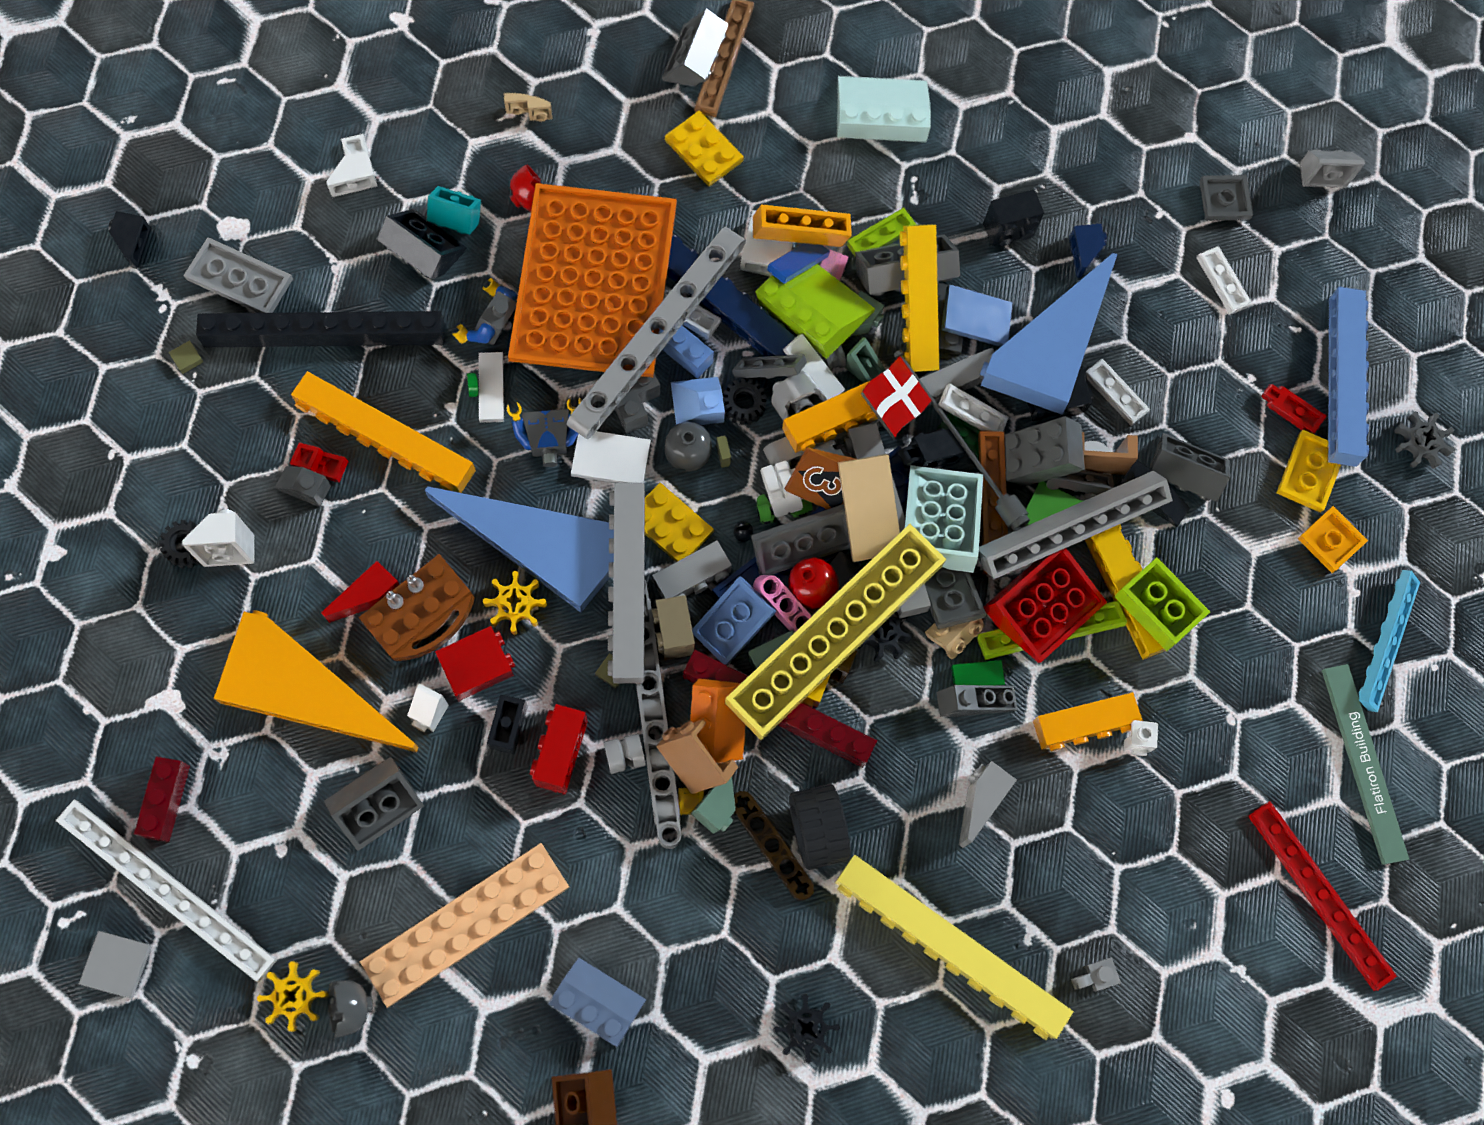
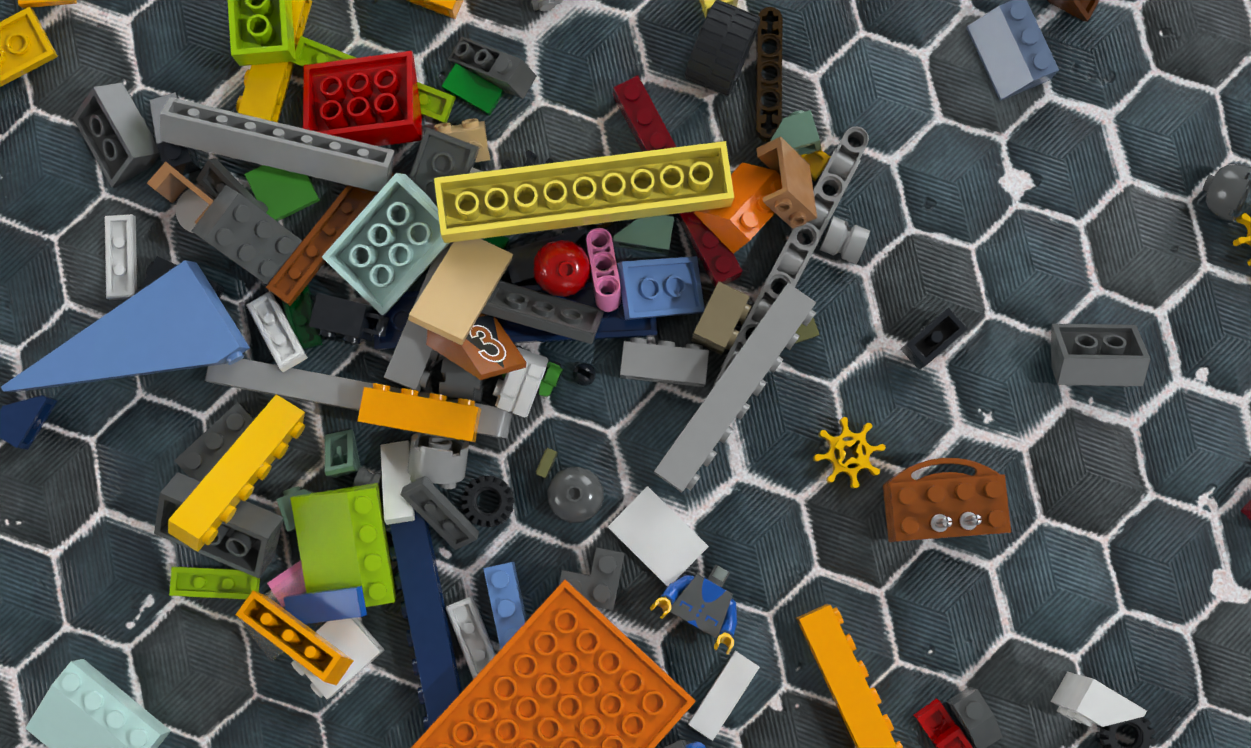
camera: 135 degrees left, 10 degrees up
light orange slope [214,610,418,752] -> none
red slope [321,561,400,622] -> none
light nougat plate [360,843,570,1008] -> none
white slope [407,683,449,732] -> none
medium blue slope [425,487,614,613] -> none
red brick [435,626,516,701] -> none
green tile [466,373,479,397] -> none
red brick [530,704,588,795] -> none
light grey beam [567,226,746,439] -> none
yellow plate [645,482,714,562] -> none
light blue slope [671,377,725,425] -> none
flag [861,350,1030,531] -> none
medium blue tile [941,285,1012,347] -> none
black brick [983,189,1044,247] -> none

